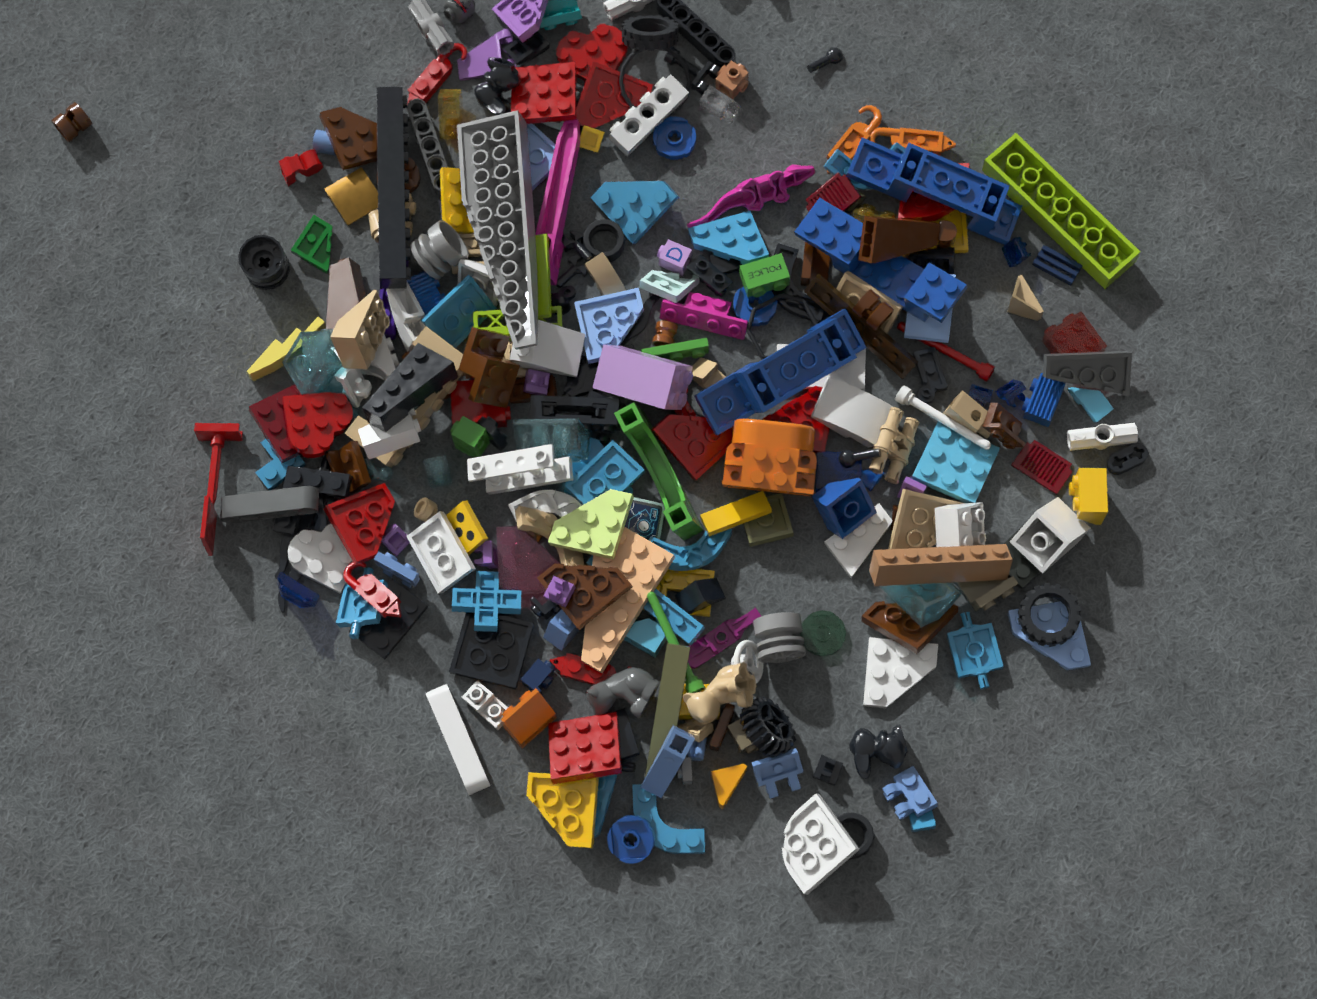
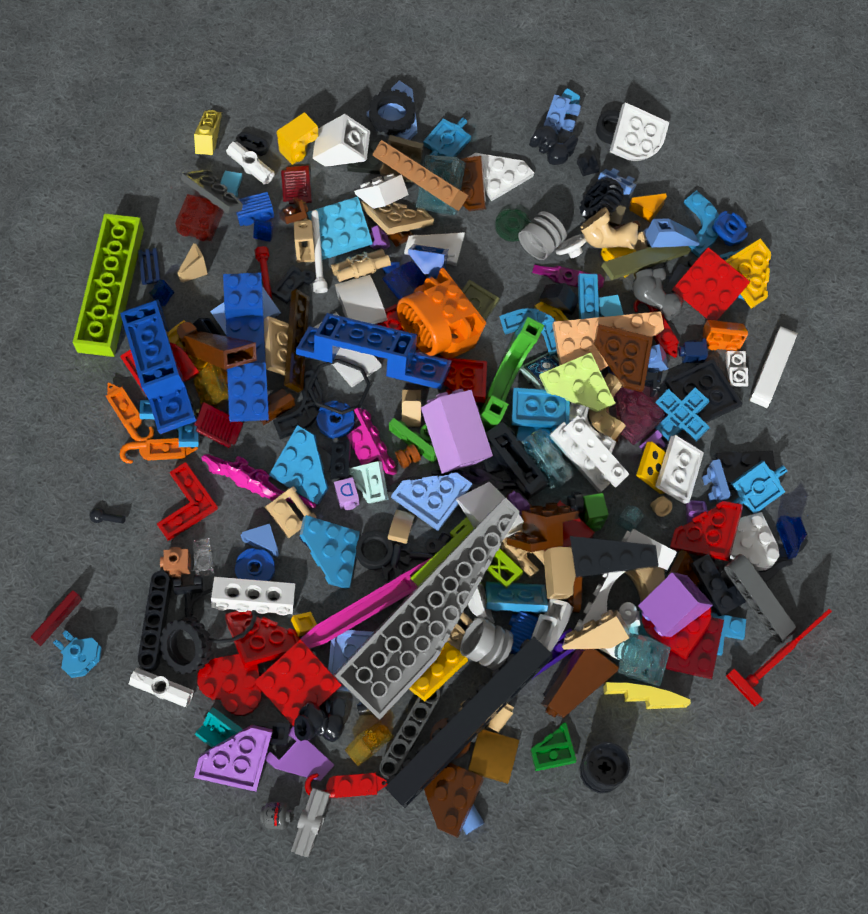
camera: 140 degrees left, 5 degrees down
red leg [279,149,323,186] -> none
plate [343,562,401,618] -> none
medium lavender tile [544,576,576,607] -> none
bright green piece [647,592,705,693] -> none
yellow tile [700,491,772,536] -> none
bright green brick [739,253,790,298] -> none
black bar [838,448,881,468] -> none
reddish brown wheel [852,289,894,331] -> none
clear blue tile [969,384,993,409] -> none
none -> red plate [157,462,218,541]
none -> light yellow slope [194,110,222,155]
none -> medium blue slope [241,524,279,558]
none -> tan plate [265,486,316,538]
none -> medium lavender slope [638,572,713,637]

